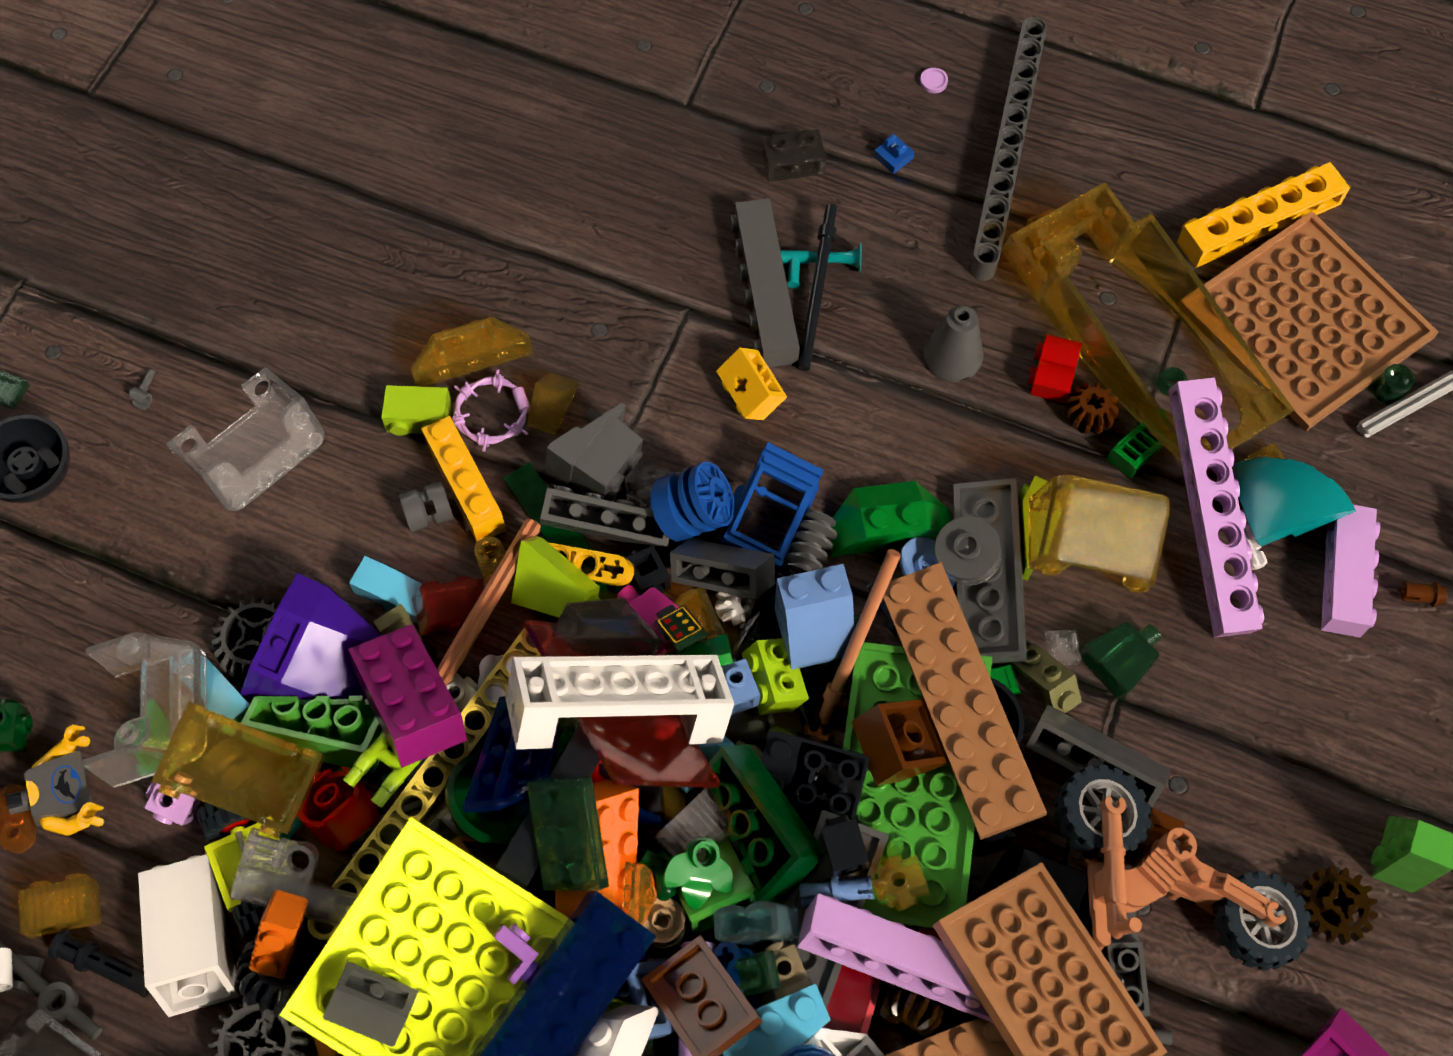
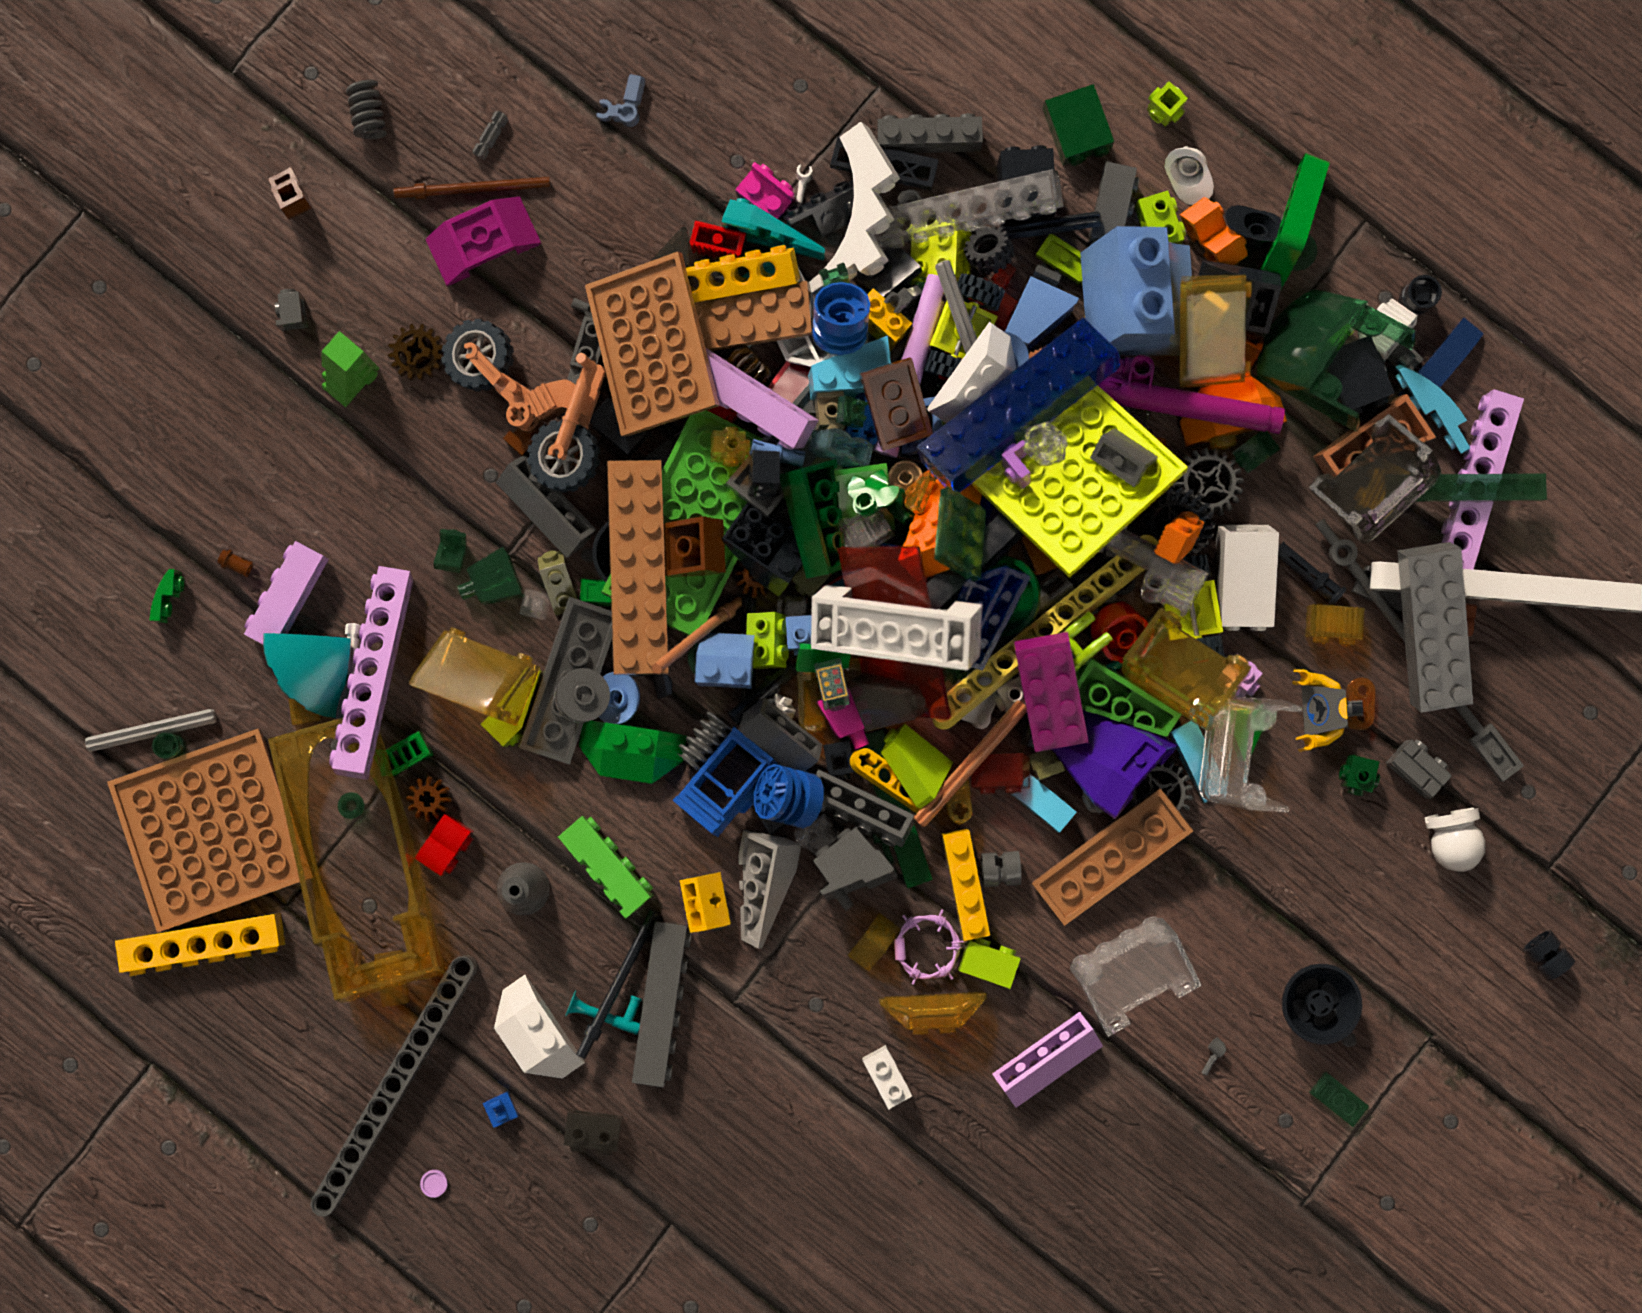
camera: 165 degrees left, 20 degrees up
none -> clear green bracket [433,529,468,573]
none -> white wedge [494,974,585,1078]
none -> bright green wedge [558,816,654,919]
none -> light grey wedge [738,830,801,949]
none -> white brick [862,1045,912,1109]
none -> lavender brick [993,1012,1103,1108]
none -> clear brick [1024,421,1067,466]
none -> medium nougat plate [1032,788,1193,926]

